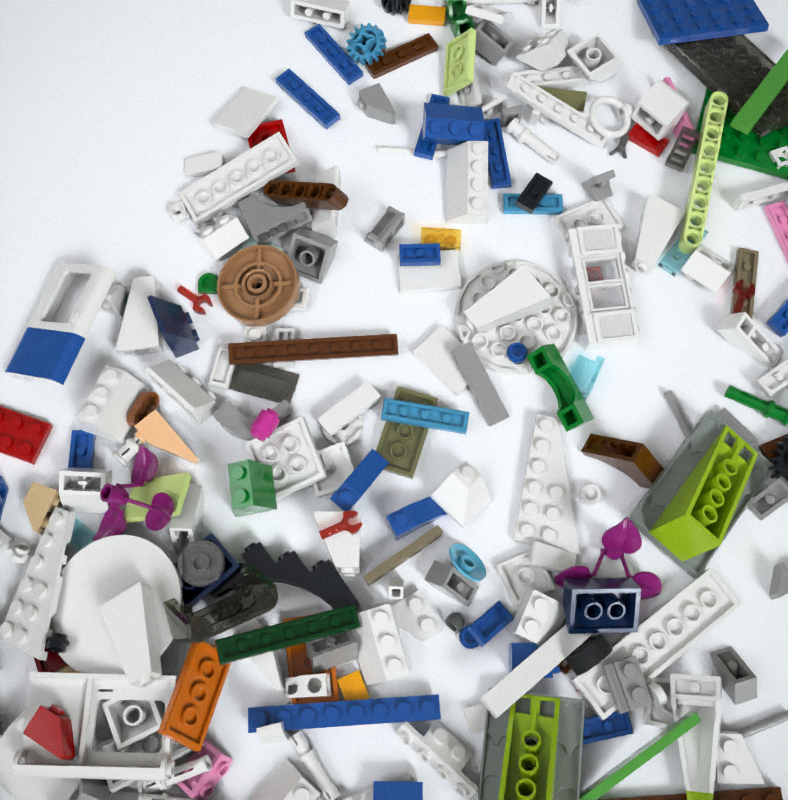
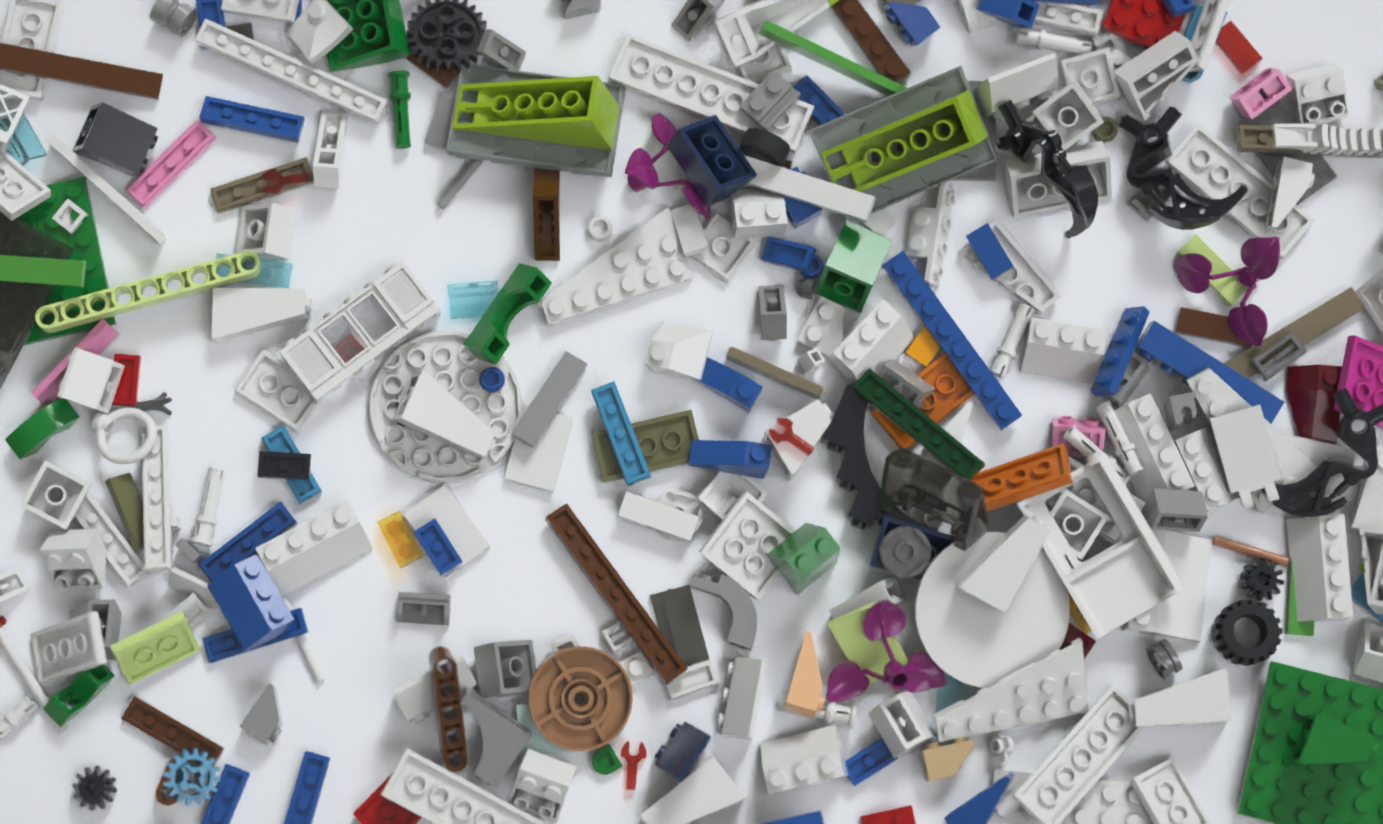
camera: 125 degrees left, 10 degrees up
red slope [23,704,76,760] -> none
black plate [46,633,70,653] -> none
dark orange beam [127,391,160,427] -> none
dark pink brick [249,408,280,442] -> none
white slope [256,721,289,746] -> none
white leg [285,673,331,698] -> none
light orange tile [408,4,446,26] -> none
medium azure dish [449,543,486,582] -> none
light grey slope [581,169,616,202] -> none
white tile [647,682,667,708] -> none
clear smoke slope [664,126,701,172] -> none
none -> green brick [5,398,80,460]
none -> slope [814,220,893,313]

